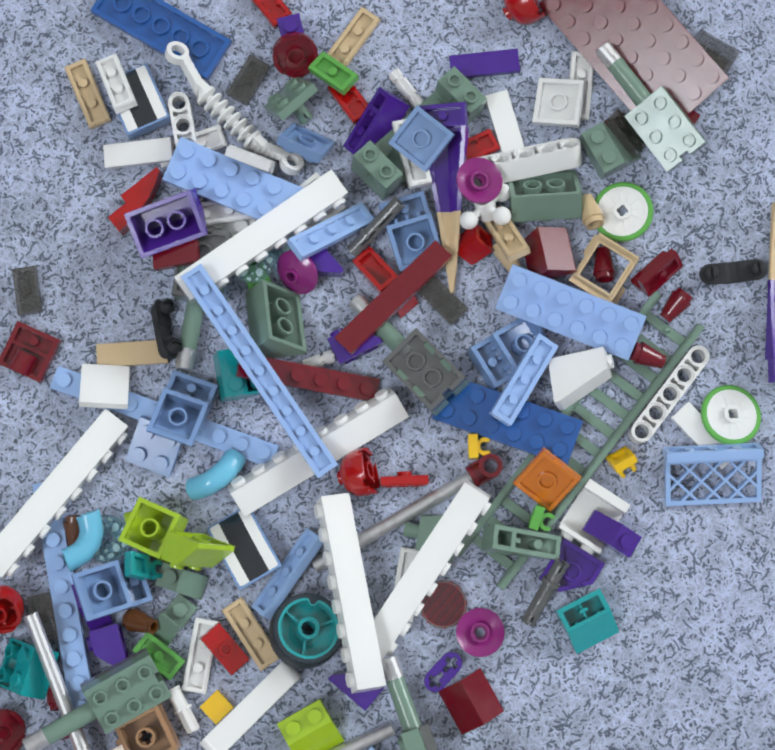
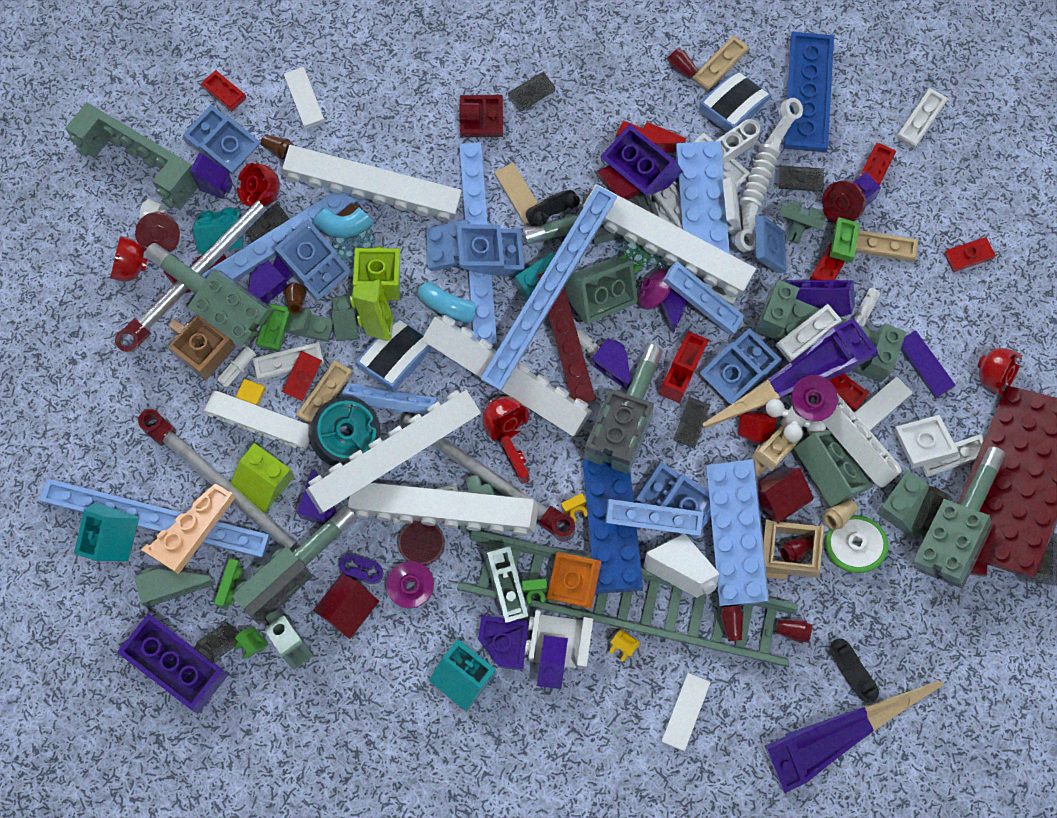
camera: 65 degrees right, 10 degrees down
white tile [79,364,130,409] -> none
white tile [95,53,138,115] -> none
white tile [103,137,174,169] -> none
teal plate [125,551,162,581] -> none
dark red tile [334,240,452,356] -> none
dark grey pin [347,197,405,257] -> none
medium blue plate [388,105,455,172] -> none
dark grey pin [521,557,569,627] -> none
white beam [628,346,709,444] -> none
dark red panel [630,248,683,297] -> none
light blue fence [663,442,764,506] -> none
white wheel [701,385,761,444] -> none
none -> dark red cone [667,48,698,79]

